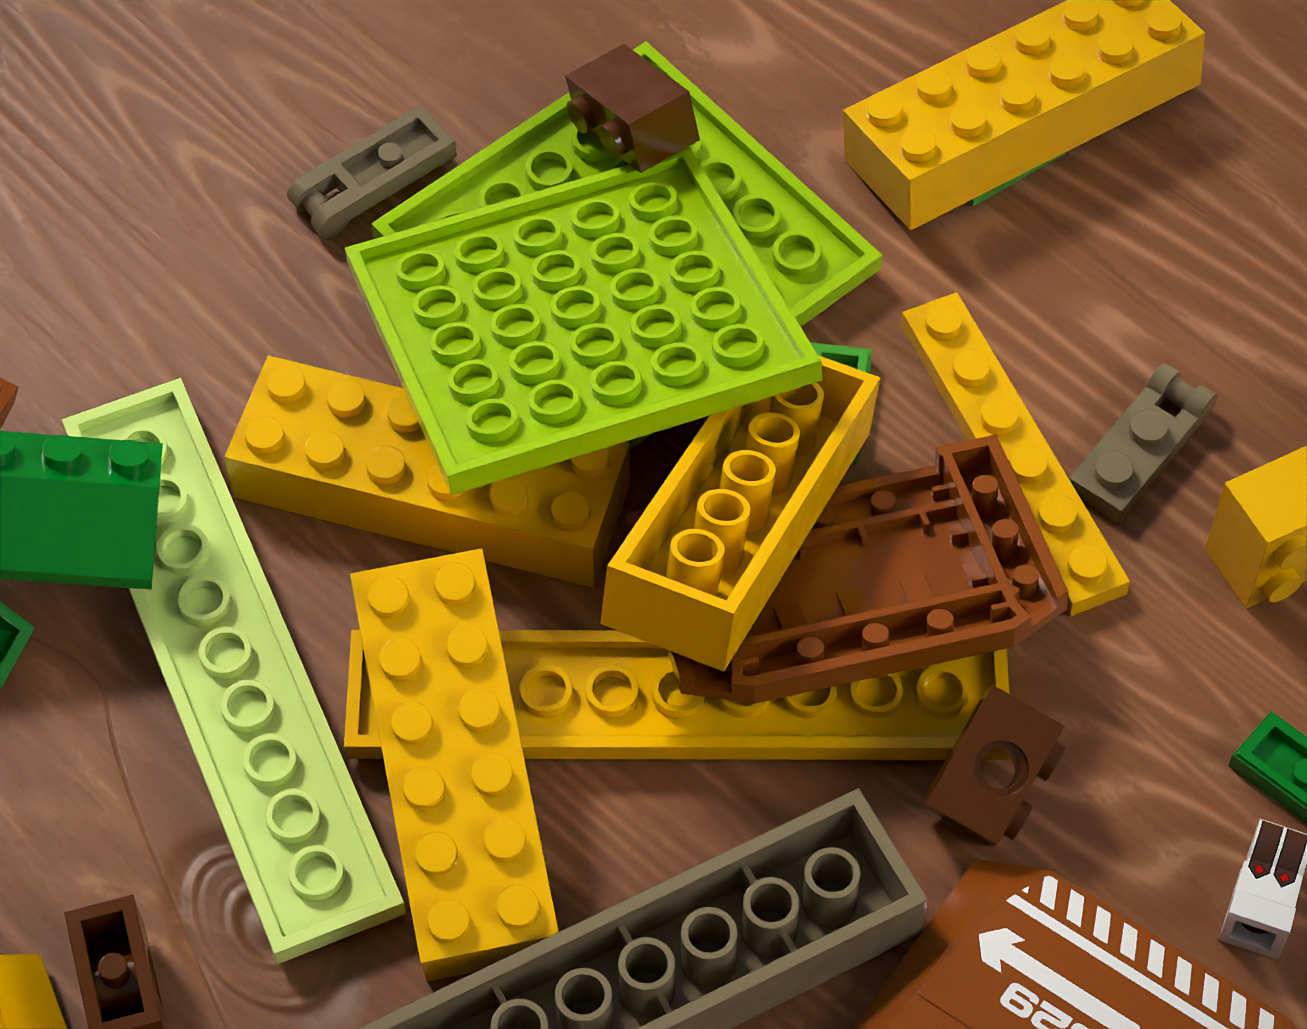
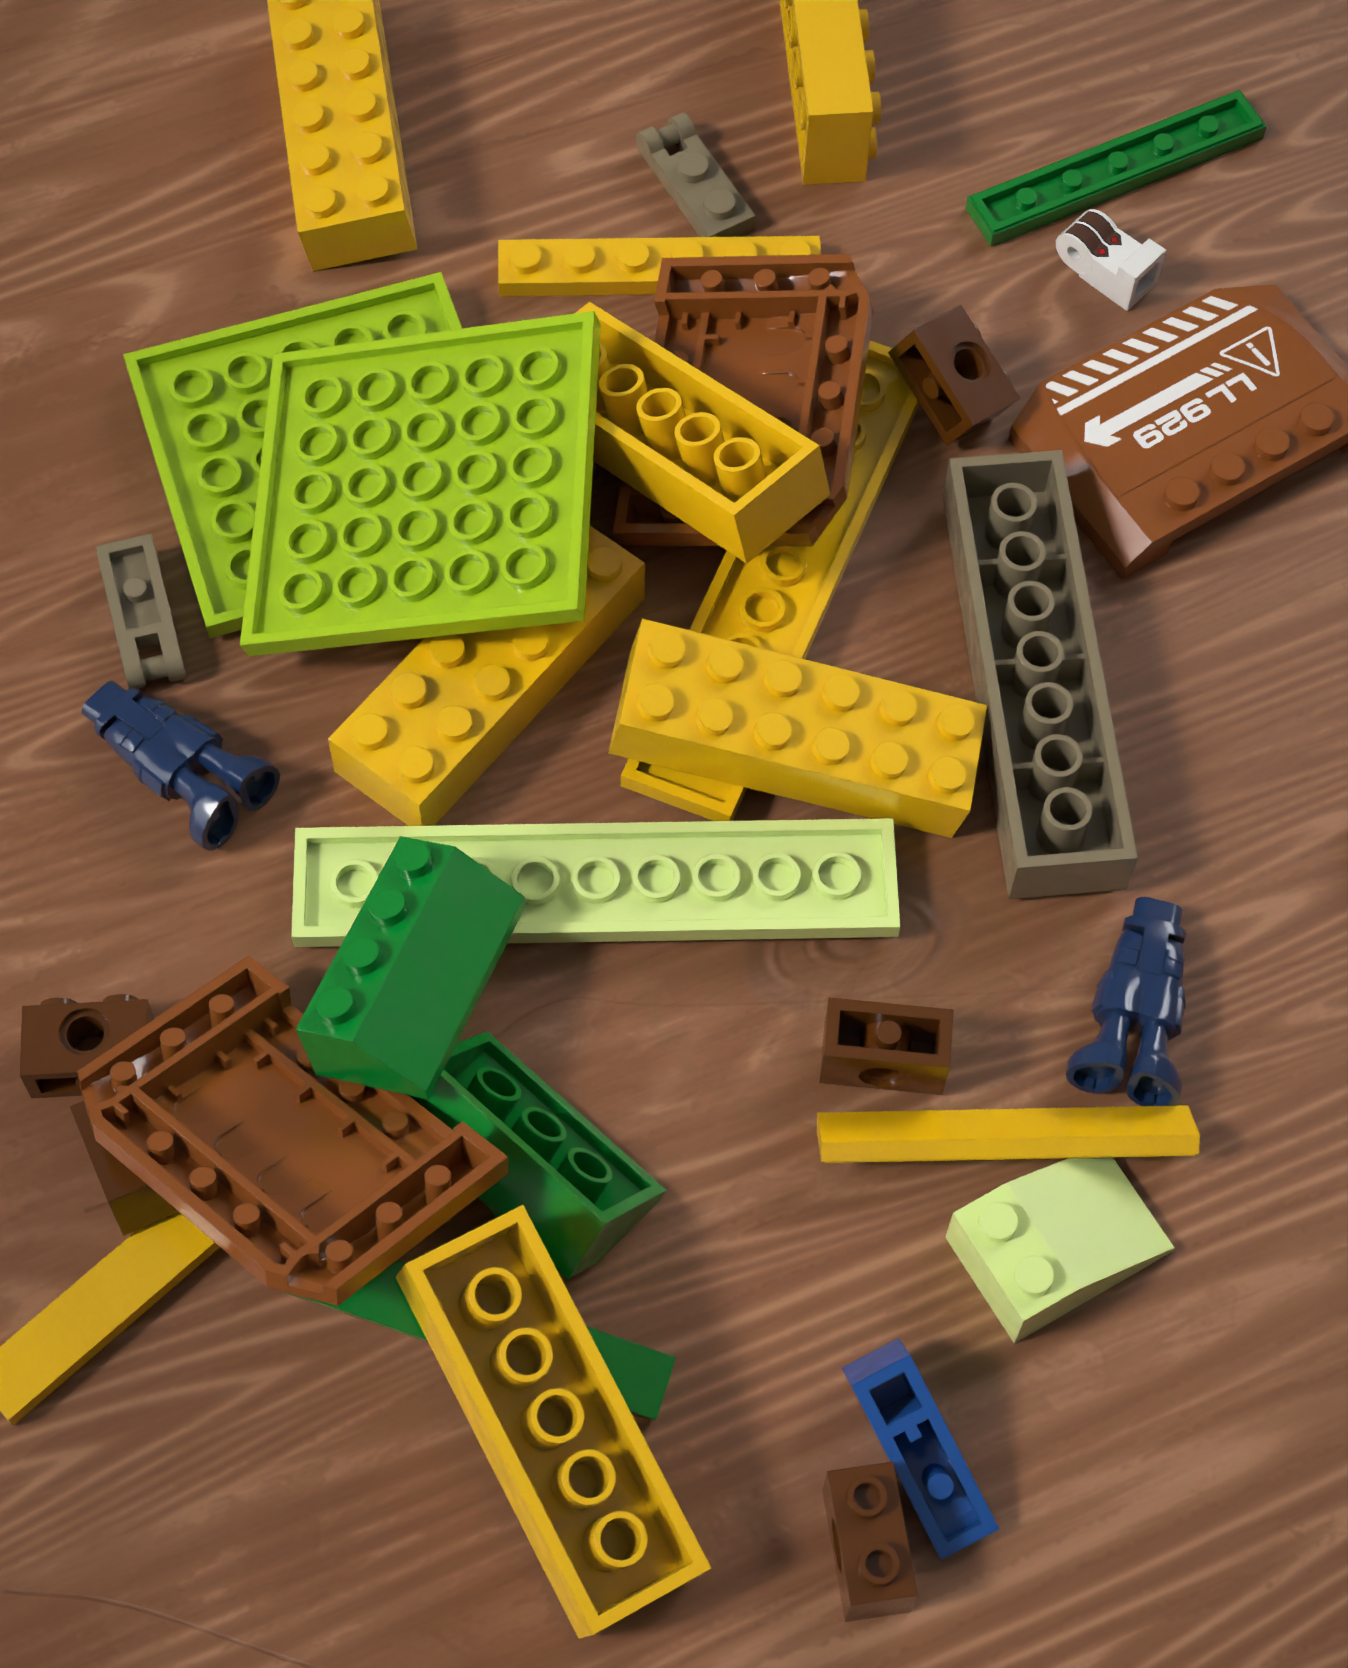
camera: 70 degrees left, 5 degrees up
reddish brown brick [565,44,700,173] -> none
none -> dark blue piece [82,681,280,851]

